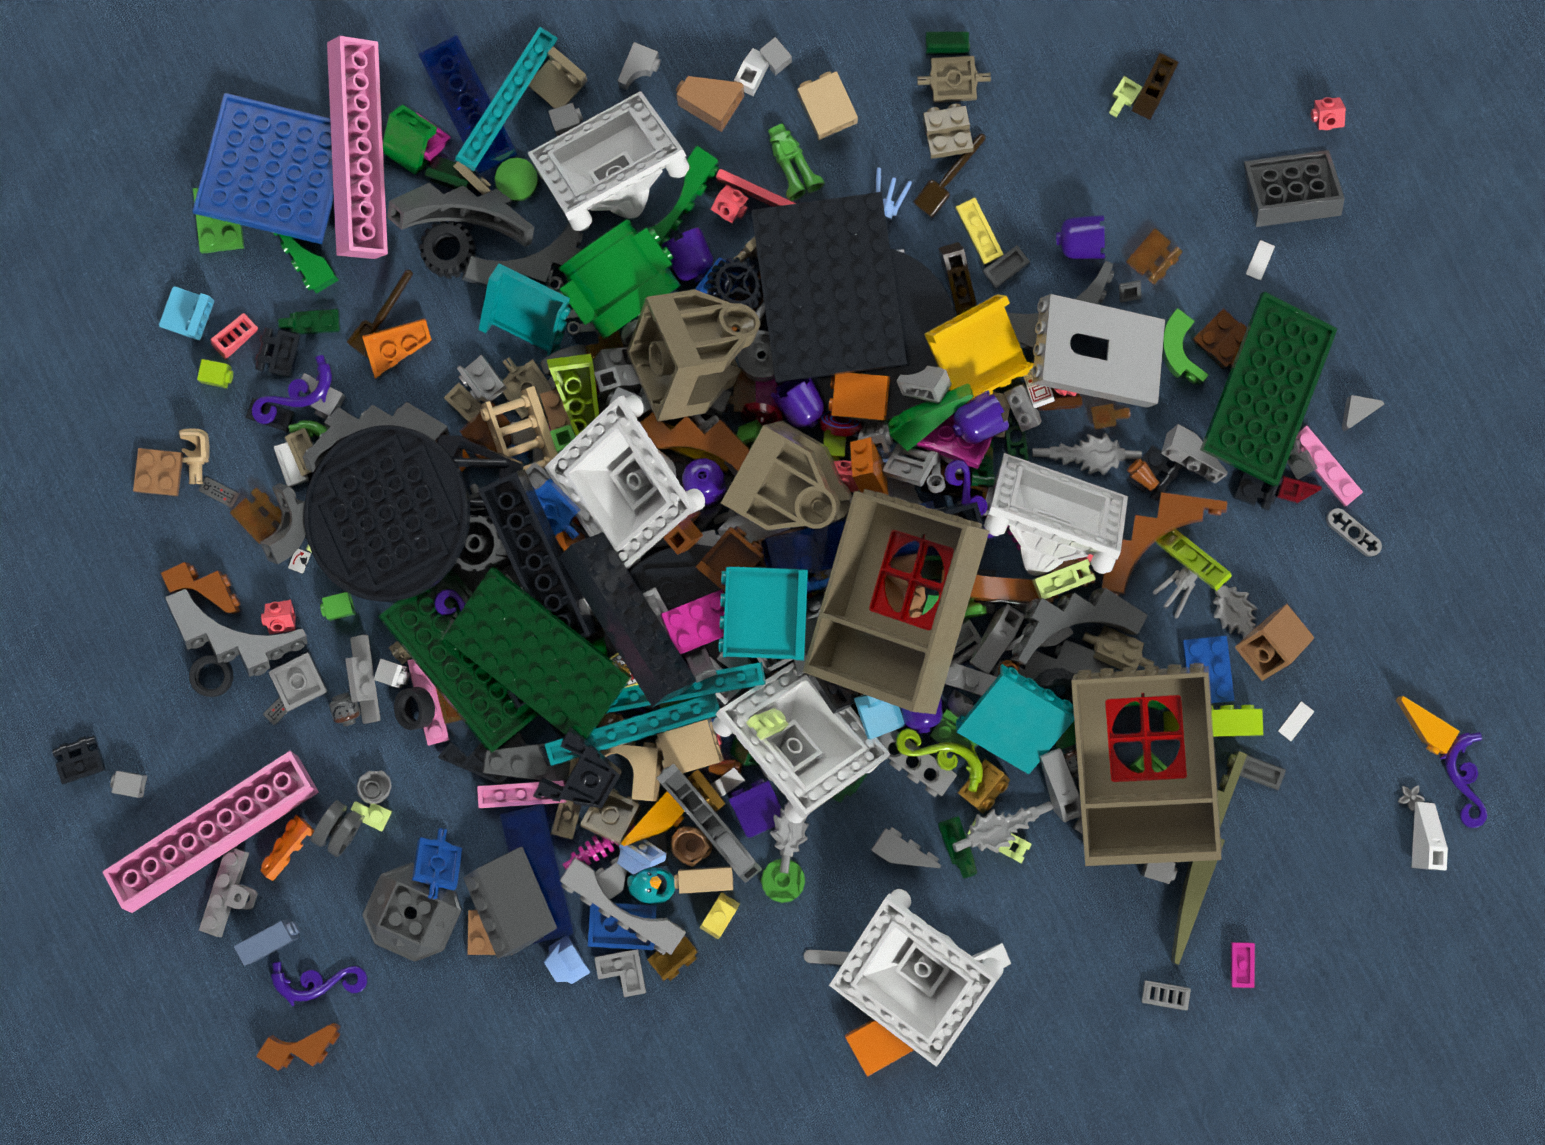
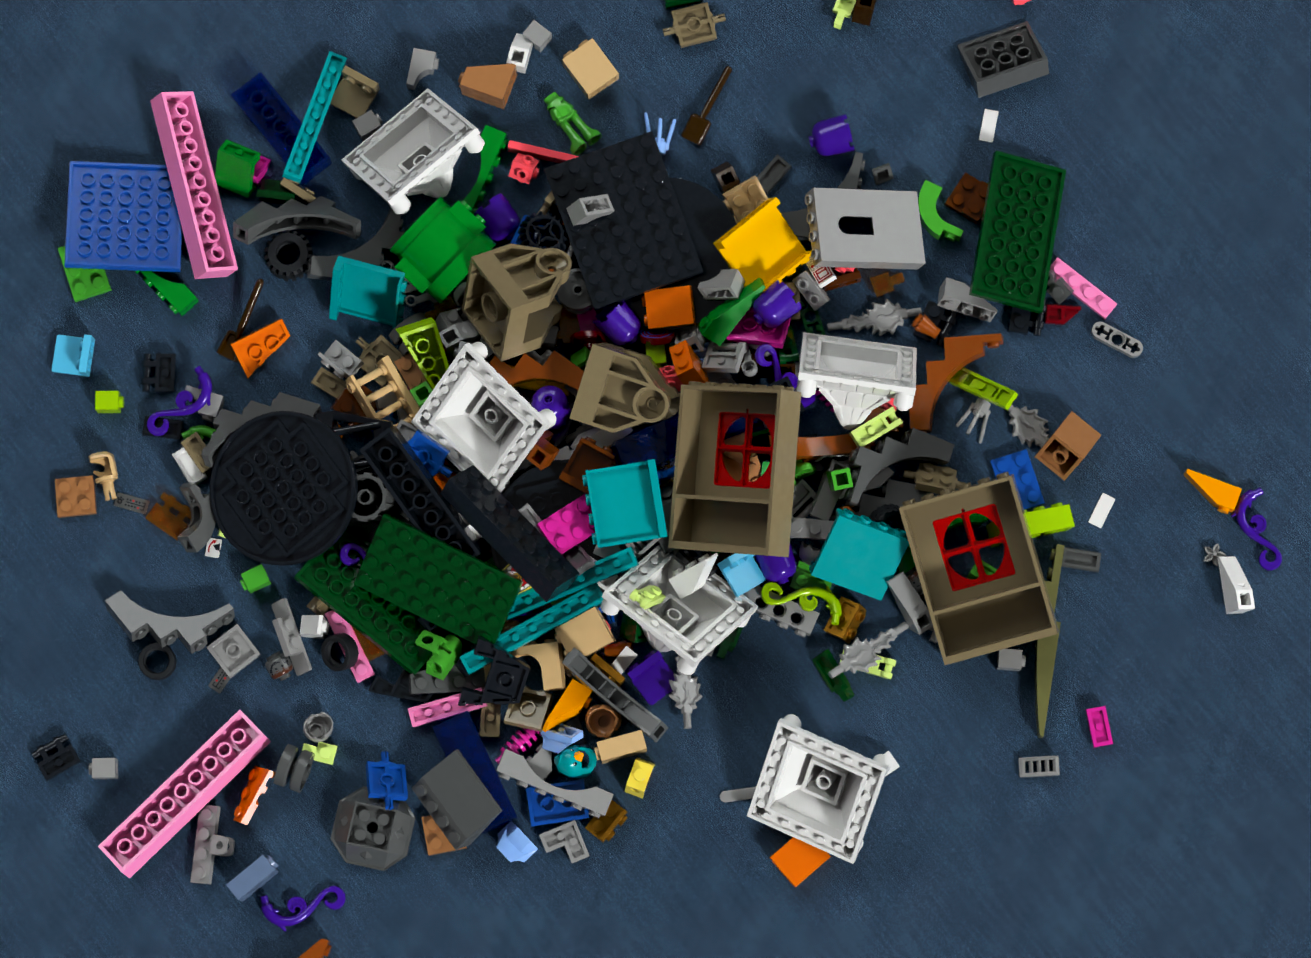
camera: 10 degrees left, 5 degrees down
dark orange arch [161,562,240,614] -> none
coral slope [210,313,258,360] -> none
coral brick [261,600,296,635] -> none
dark green hinge [278,309,340,335] -> none
bright green tile [495,158,538,201] -> none
bright green tile [761,859,805,903] -> none
light grey slope [871,827,941,868] -> none
dark tan plate [923,104,974,159] -> none
light yellow tile [955,198,1004,265] -> none
clear orange plate [1126,229,1183,285] -> none
light grey slope [1342,395,1384,431] -> none
none -> bright green piece [415,630,462,680]
none -> light grey arch [566,194,614,226]
none -> white slope [669,553,718,599]
none -> tan plate [722,176,768,223]
none -> bright green brick [826,468,853,491]

